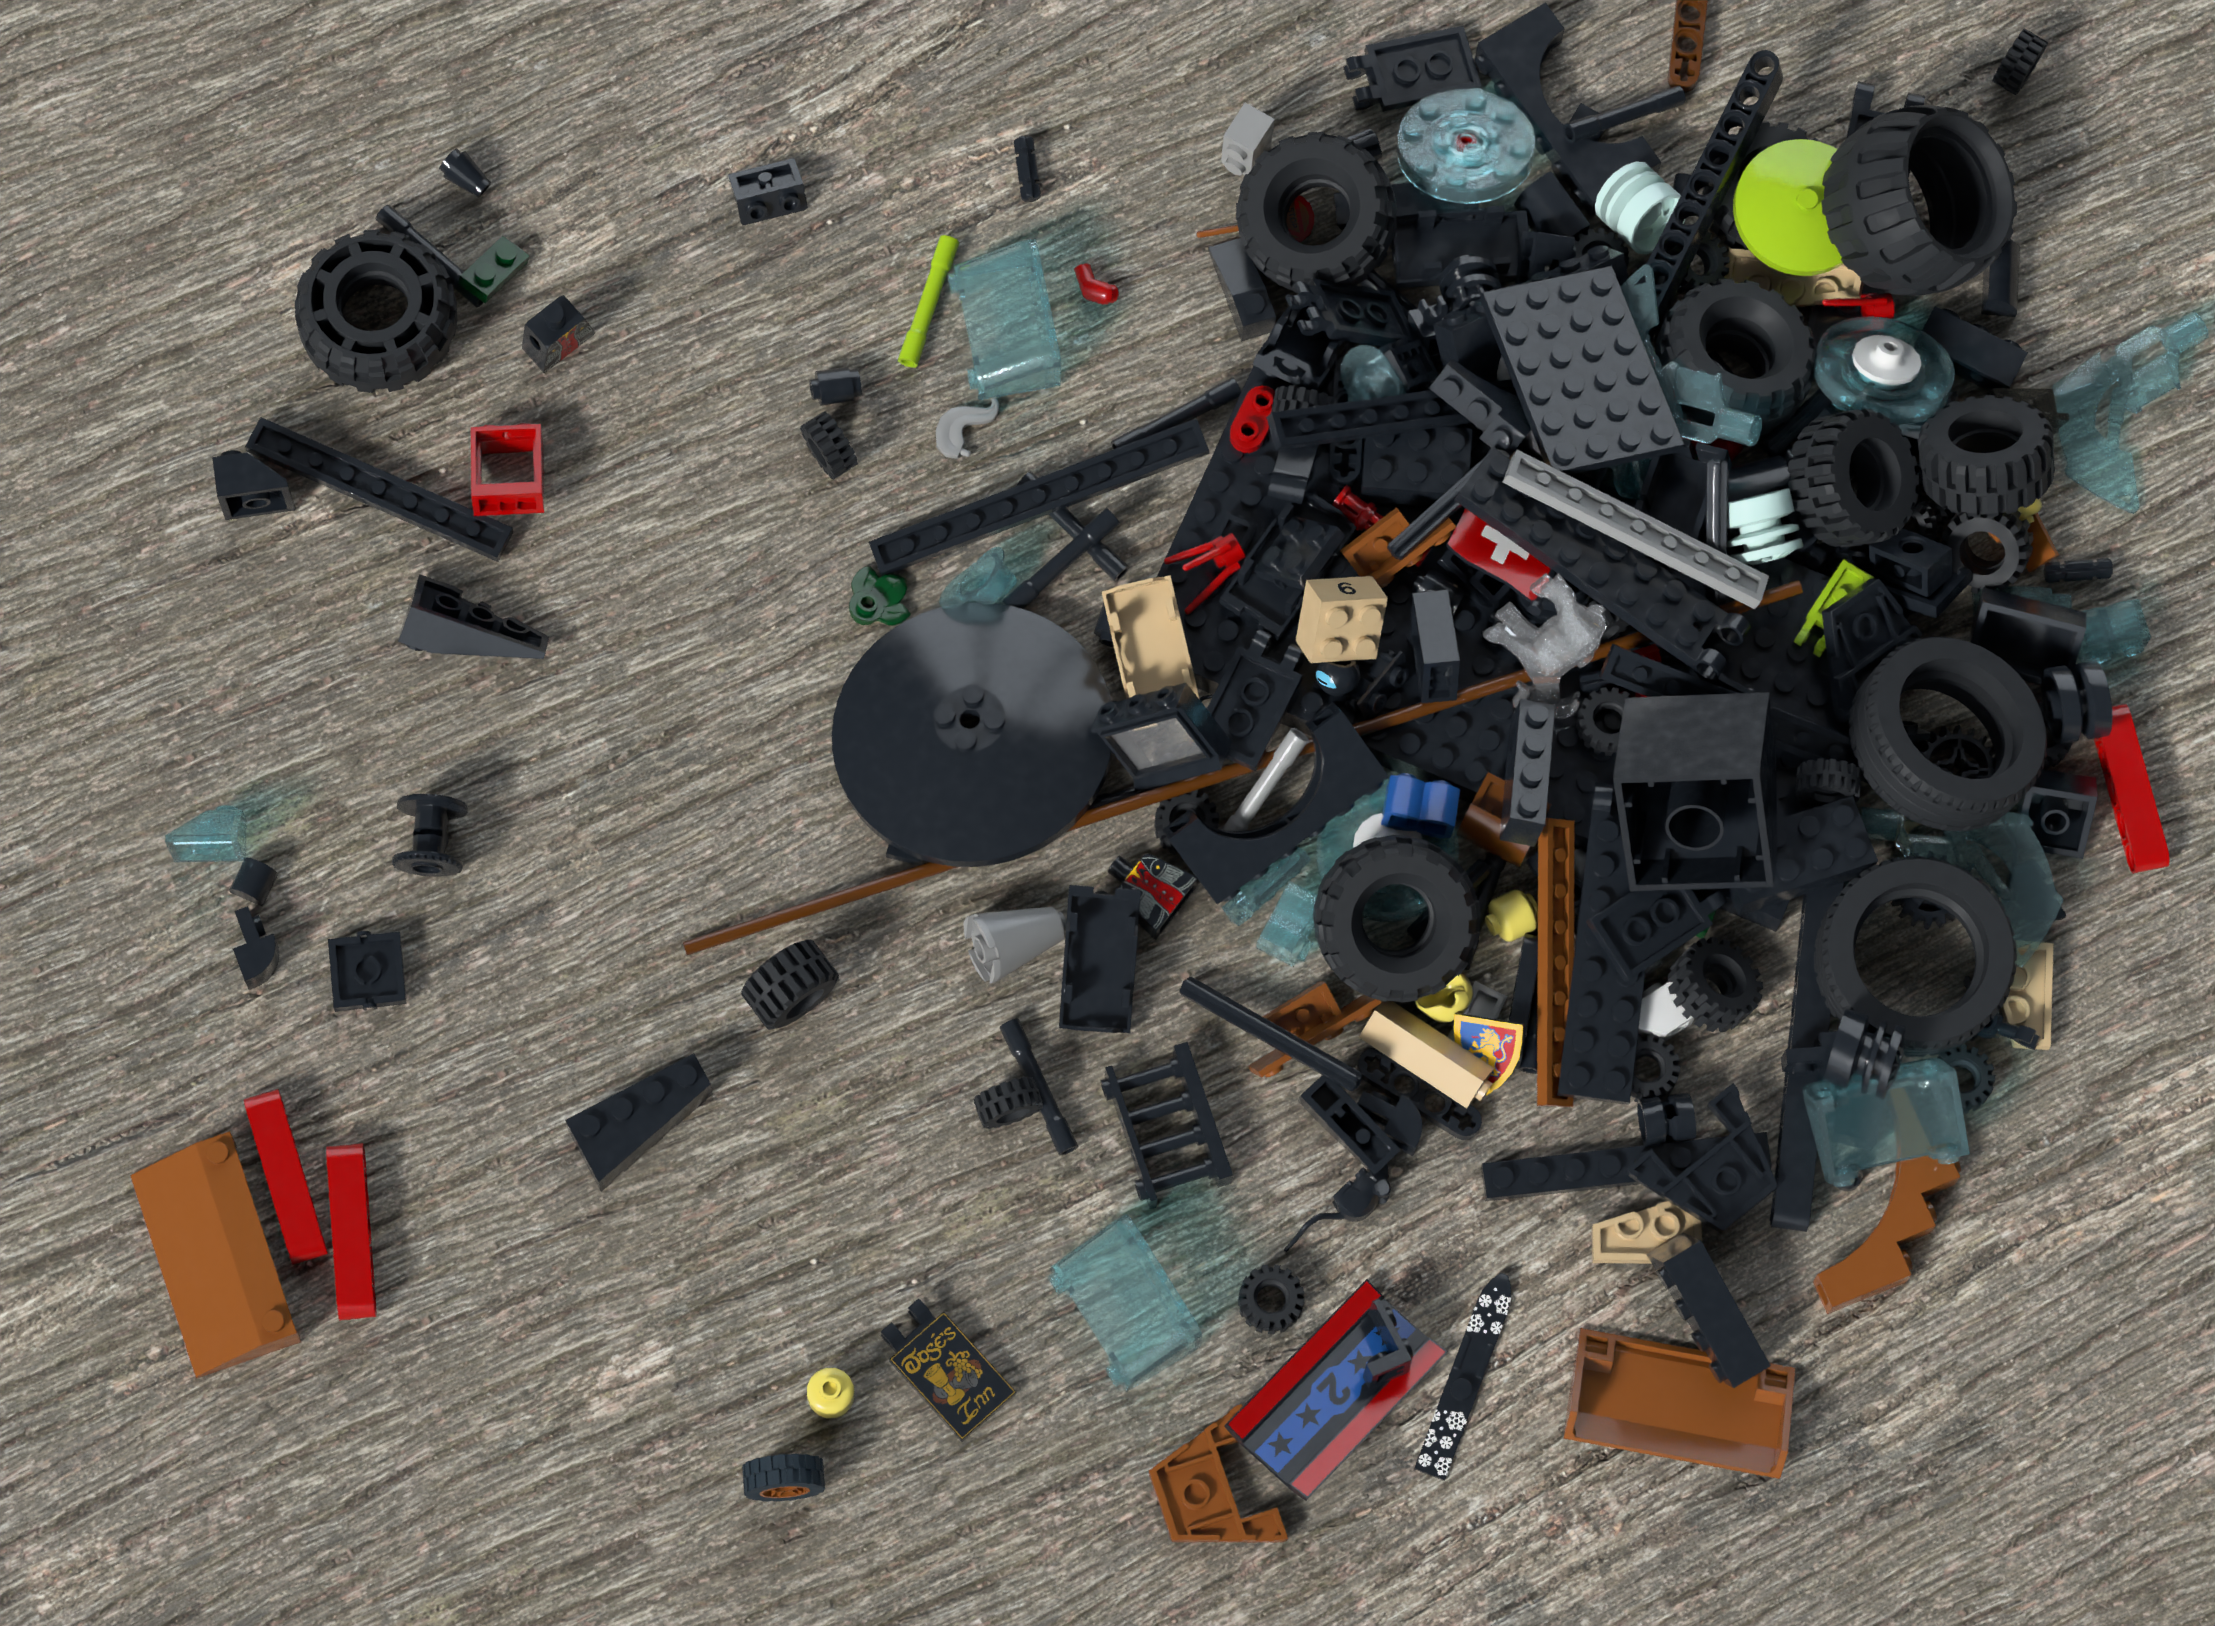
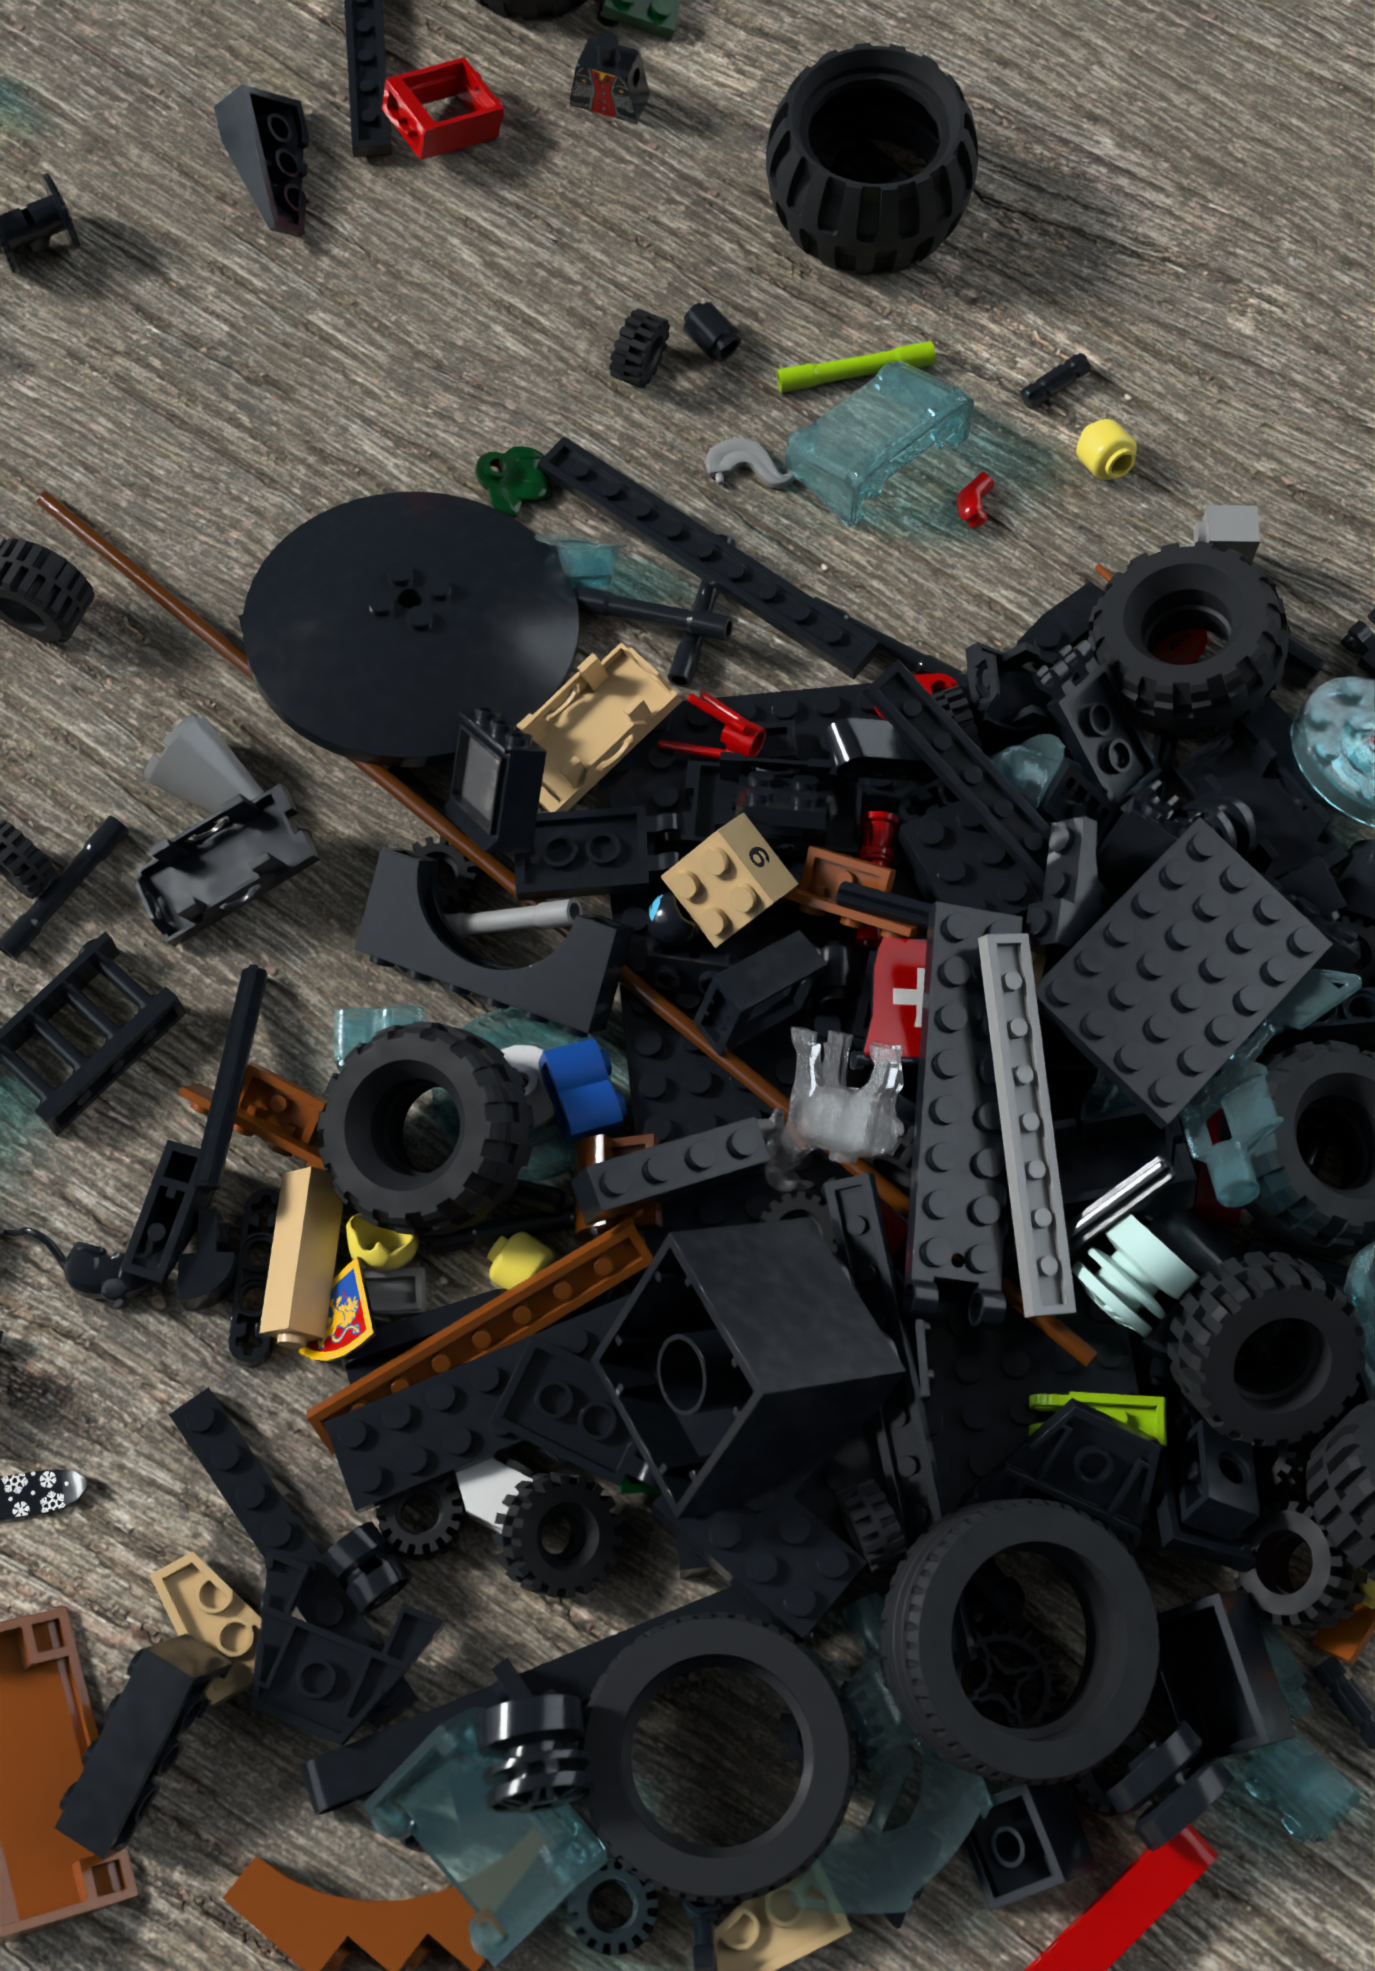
camera: 65 degrees right, 5 degrees down
torso [1107,853,1197,940] -> none
clear light blue hinge [1222,847,1311,926] -> none
none -> black tyre [766,43,978,275]
none -> light yellow head [1076,419,1137,480]

